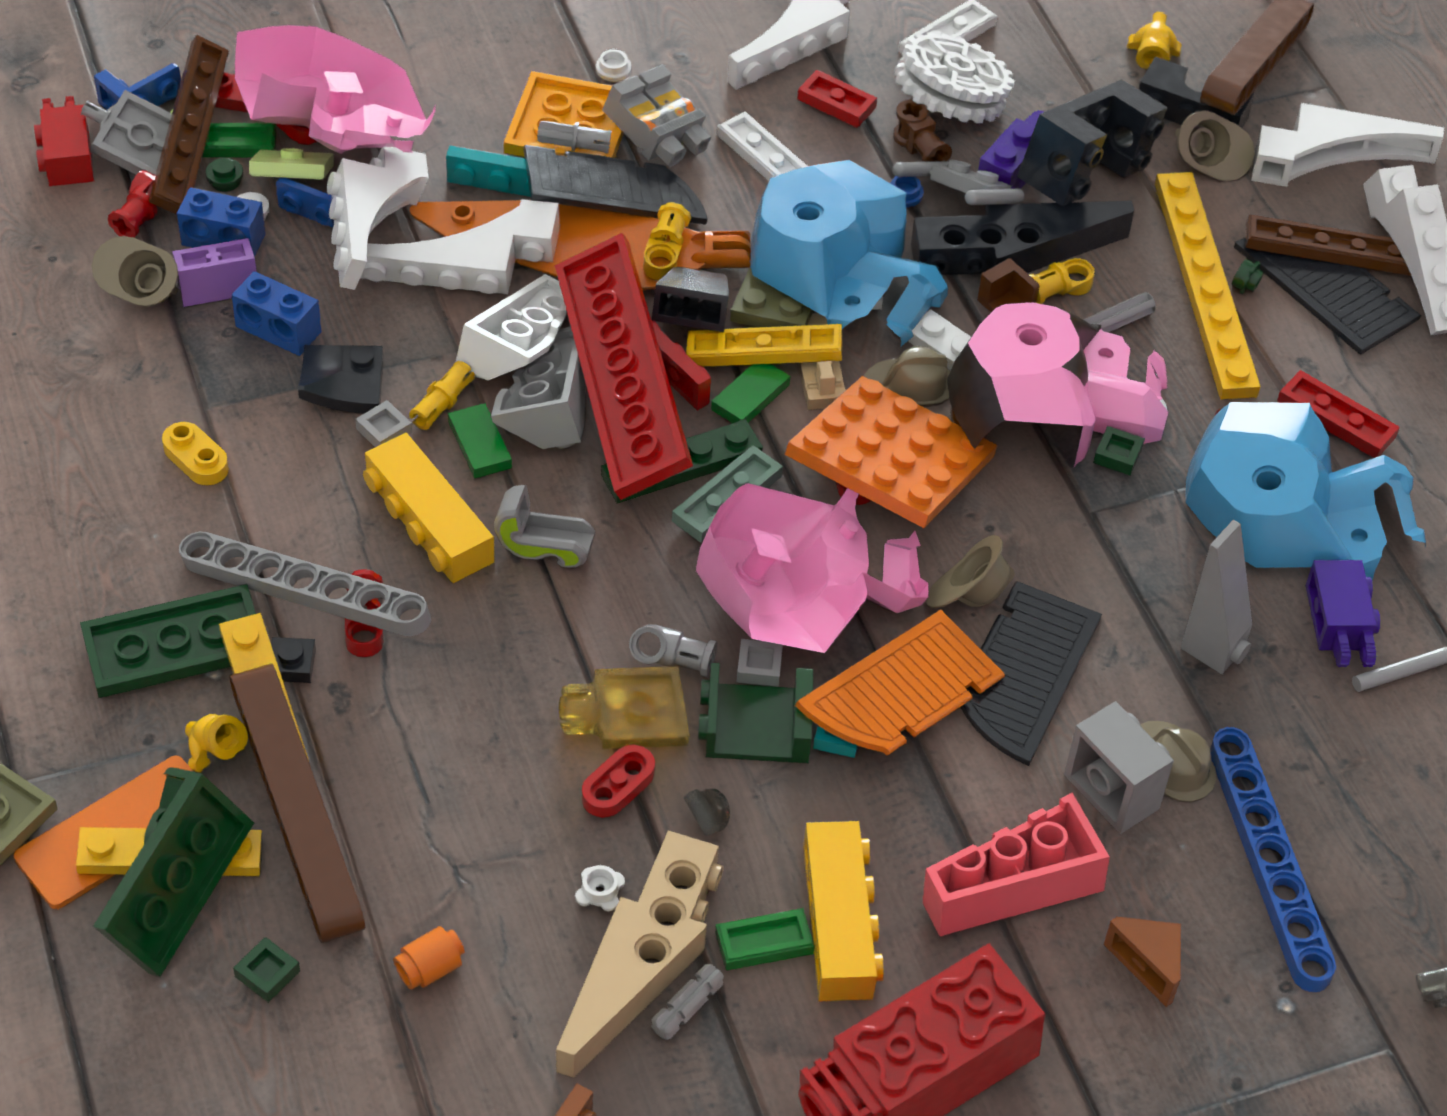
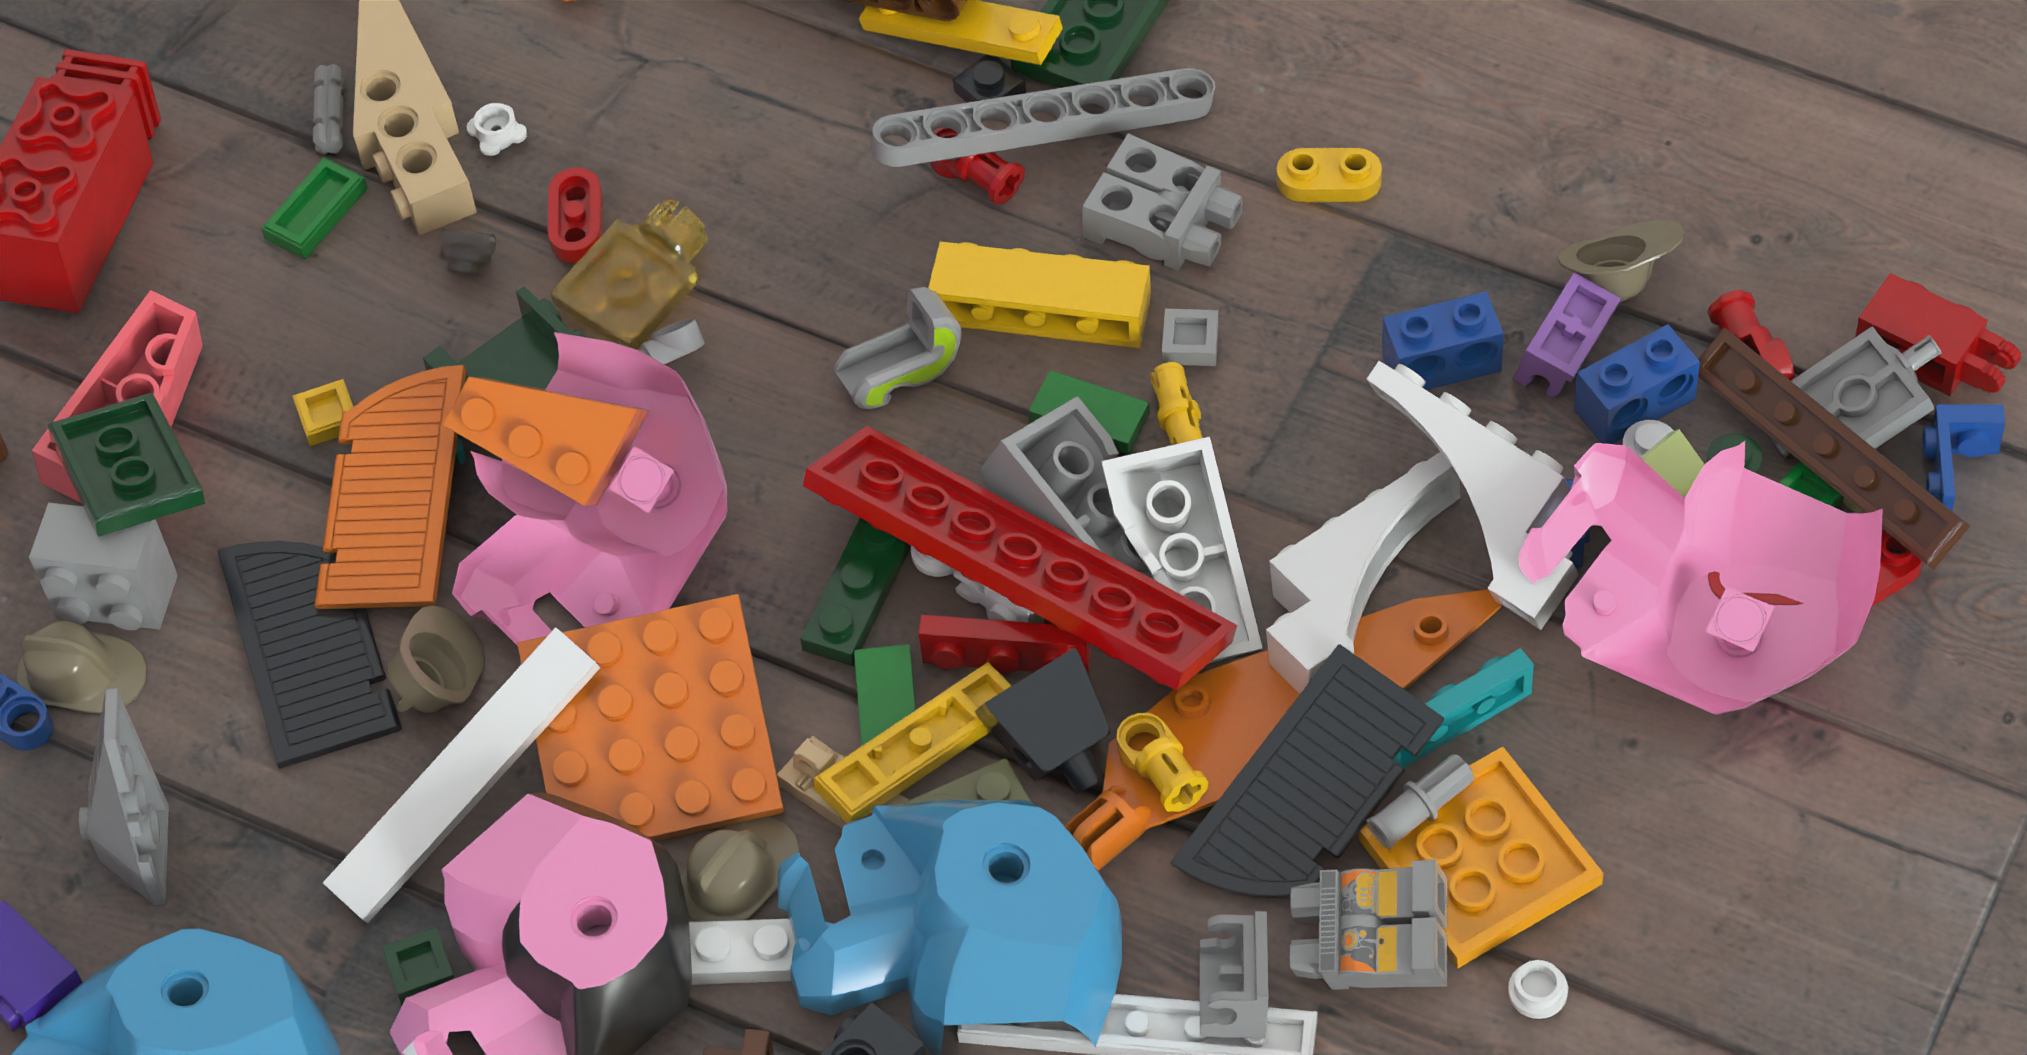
camera: 145 degrees right, 5 degrees up
black plate [298,345,383,414] -> none
sand green plate [672,445,783,543] -> none
yellow brick [803,821,884,1001] -> none
none -> dark green tile [48,393,205,537]
none -> yellow tile [293,379,353,447]
none -> white tile [323,627,601,923]
none -> orange wedge [442,377,650,506]
none -> light grey hips [1082,134,1243,271]
none -> light grey hinge [1199,911,1269,1039]

